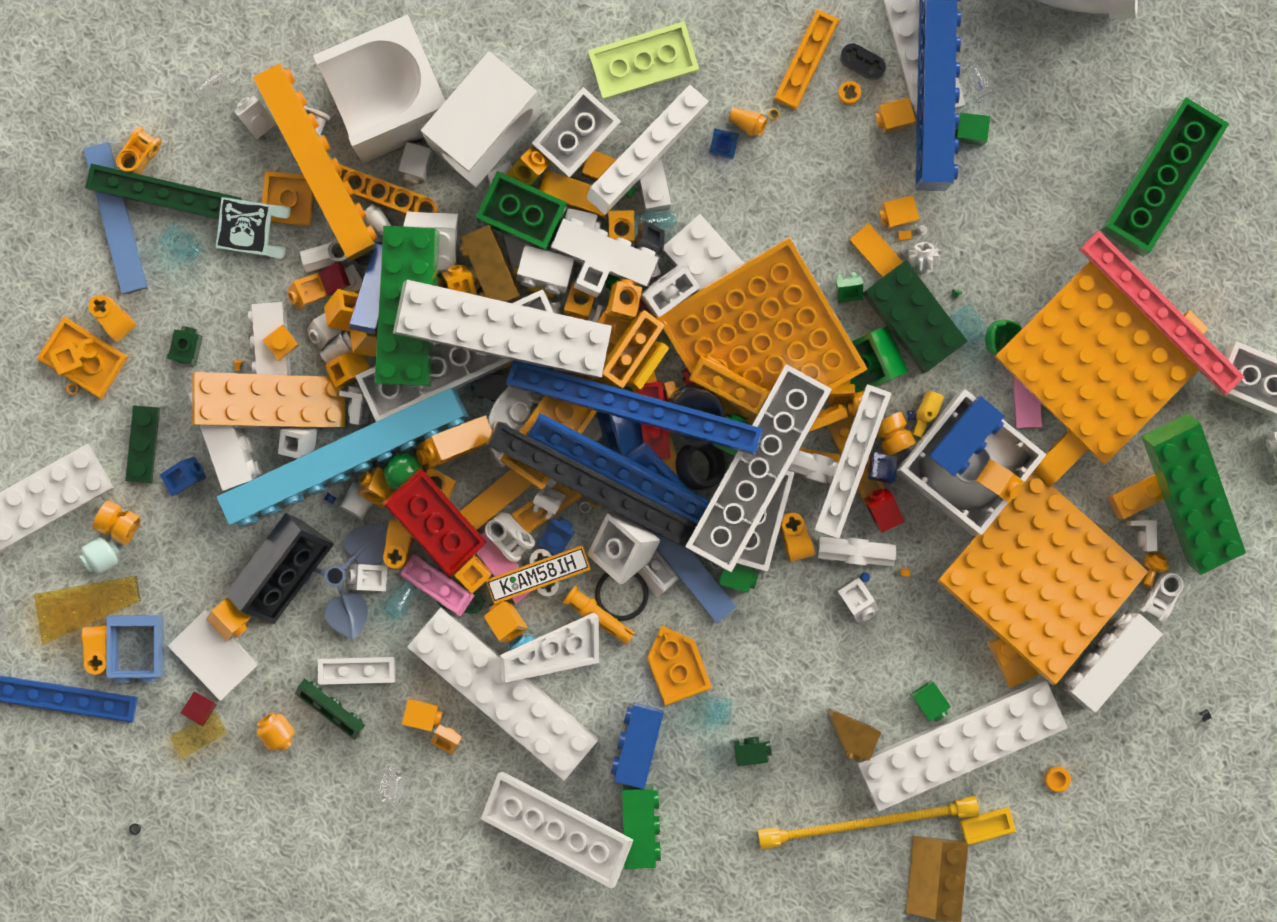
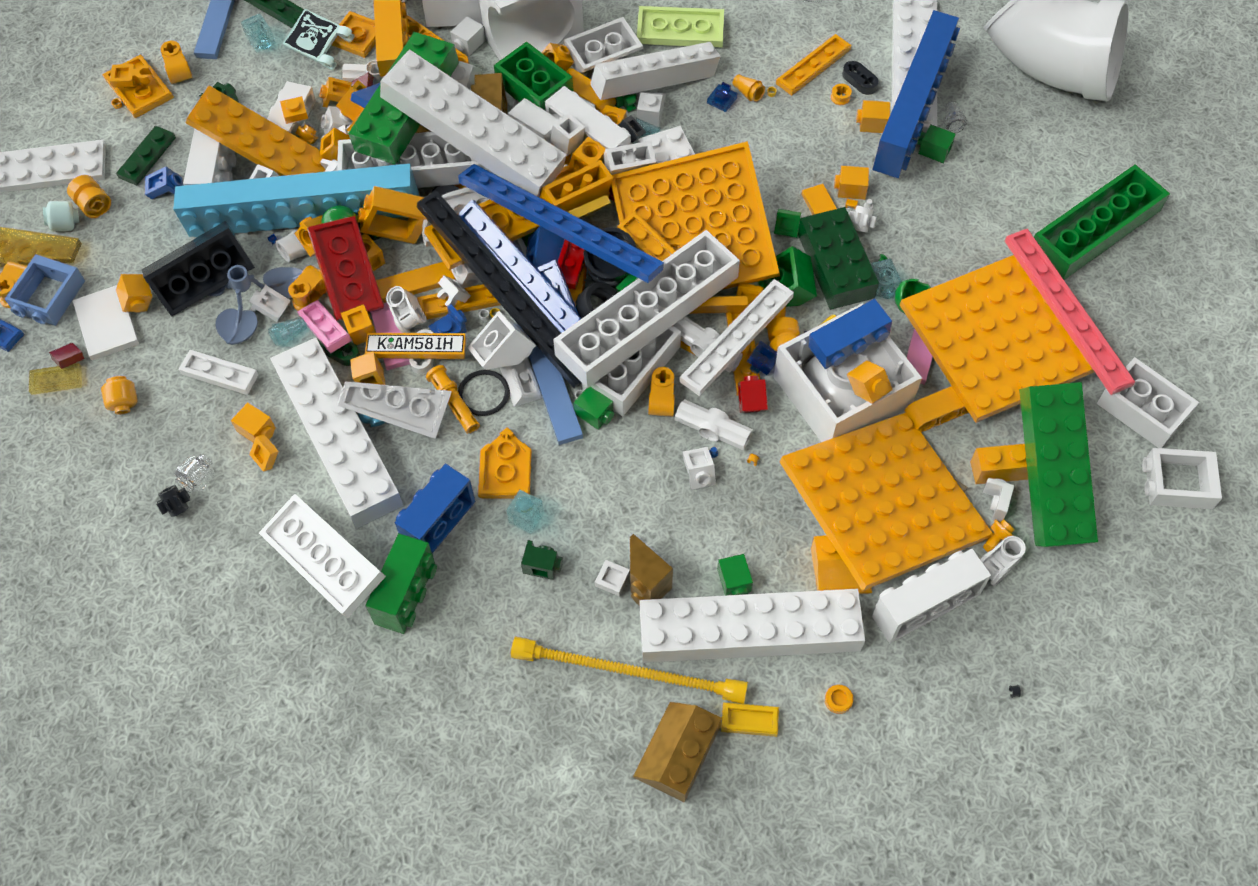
camera: 20 degrees right, 25 degrees down
dark green plate [295,678,365,740] -> none
none -> black gear [156,485,190,517]
none -> light orange plate [295,124,318,144]
none -> white plate [595,560,630,596]

